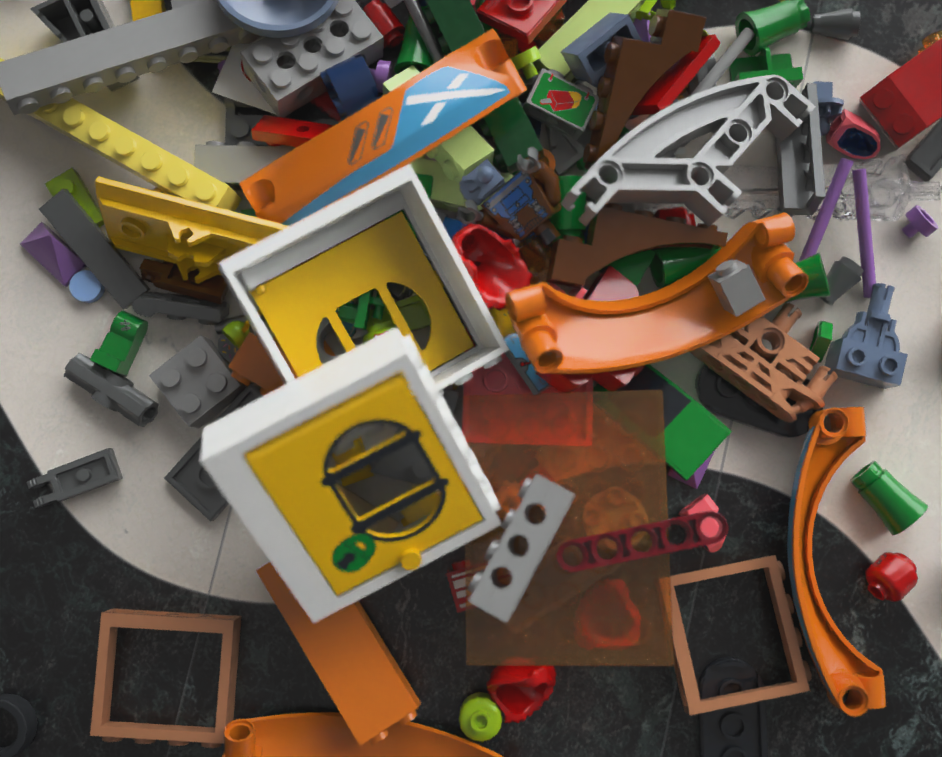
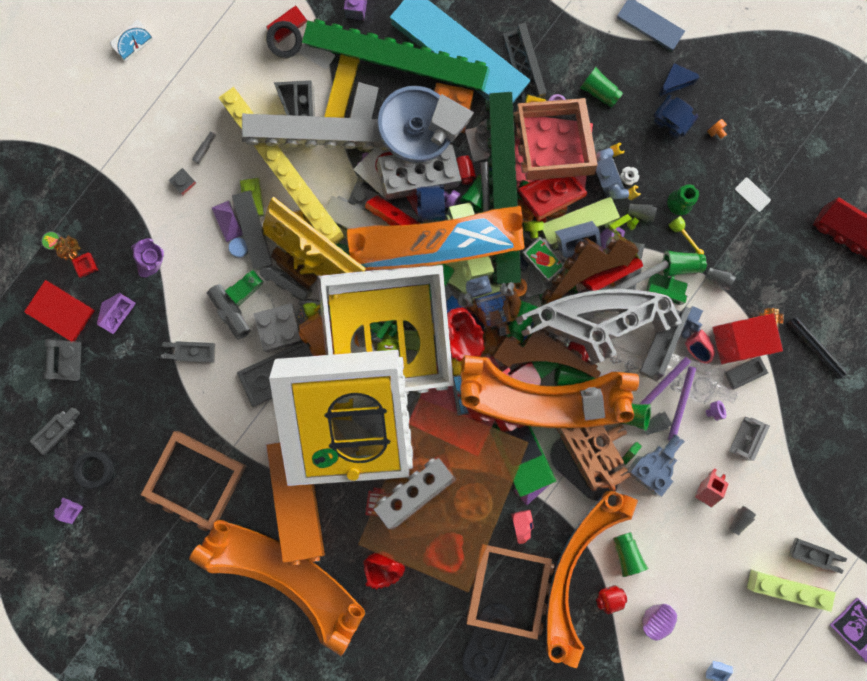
camera: 20 degrees right, 0 degrees up
lime head [459,692,502,742] -> none
dark red beam [557,511,728,572] -> none

